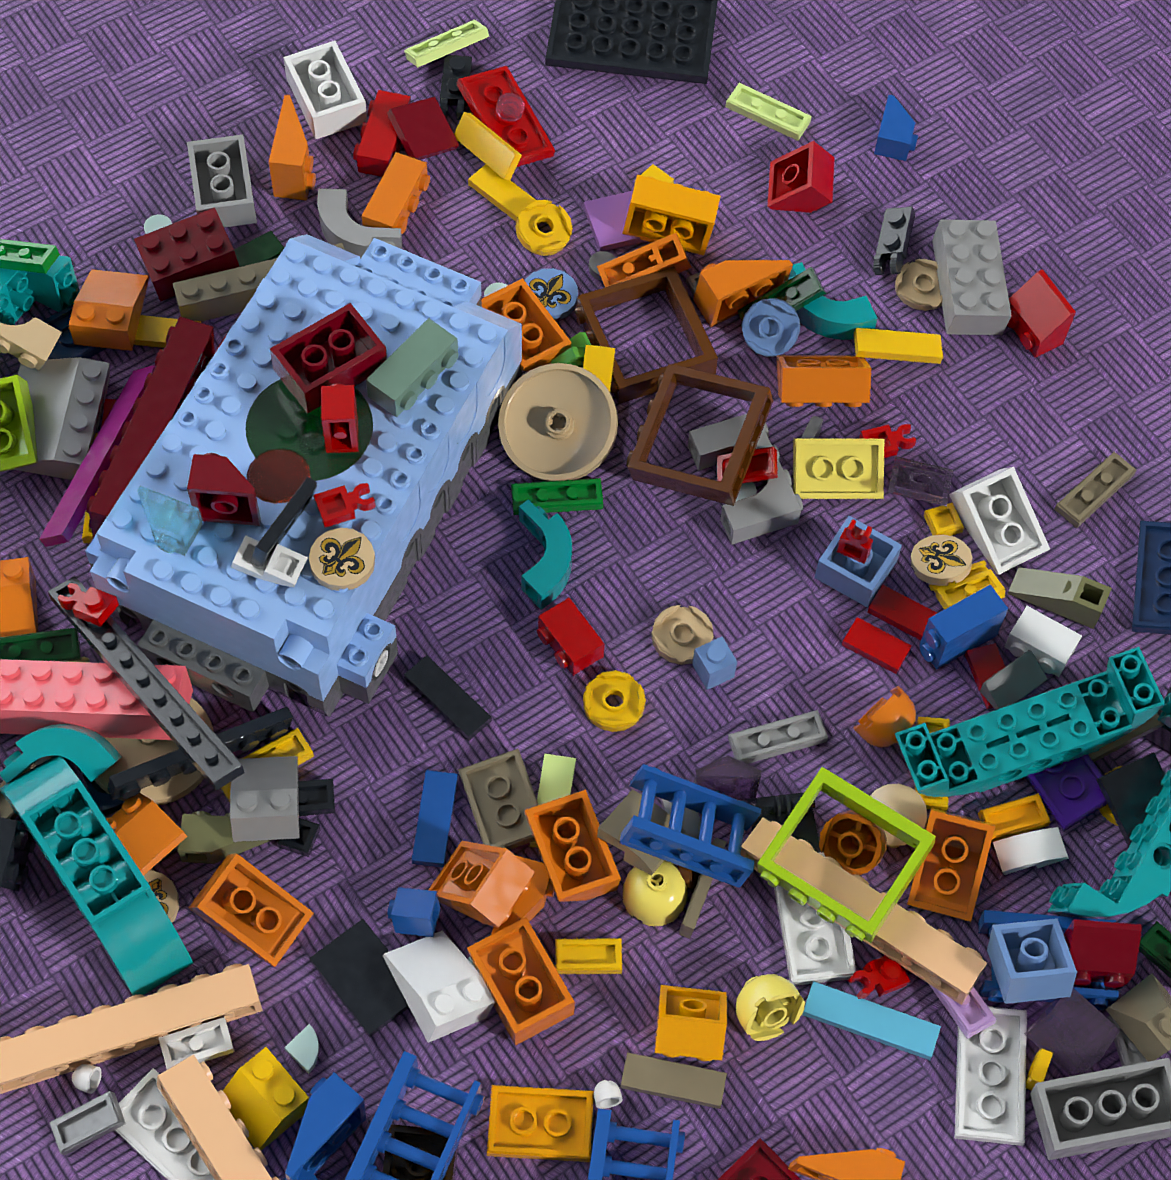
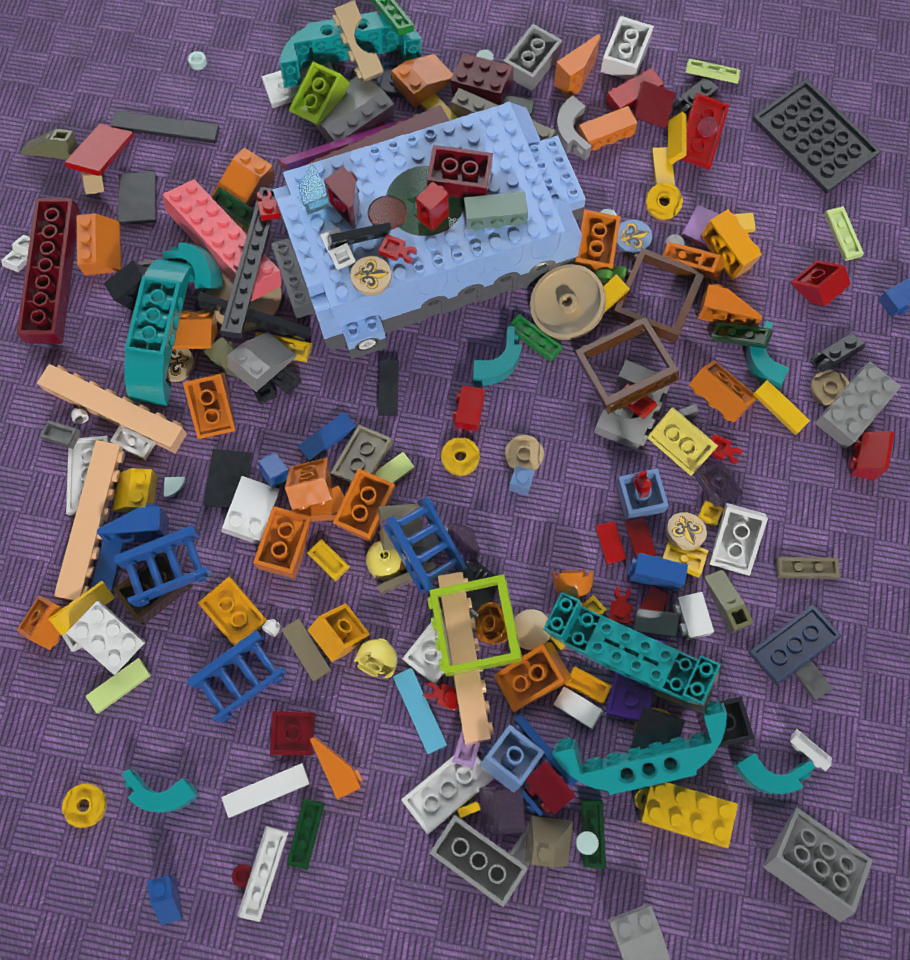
camera: 50 degrees right, 10 degrees up
light grey tile [728,710,828,766] -> none
medium blue tile [742,298,800,357] -> none
none -> red plate [609,587,632,625]

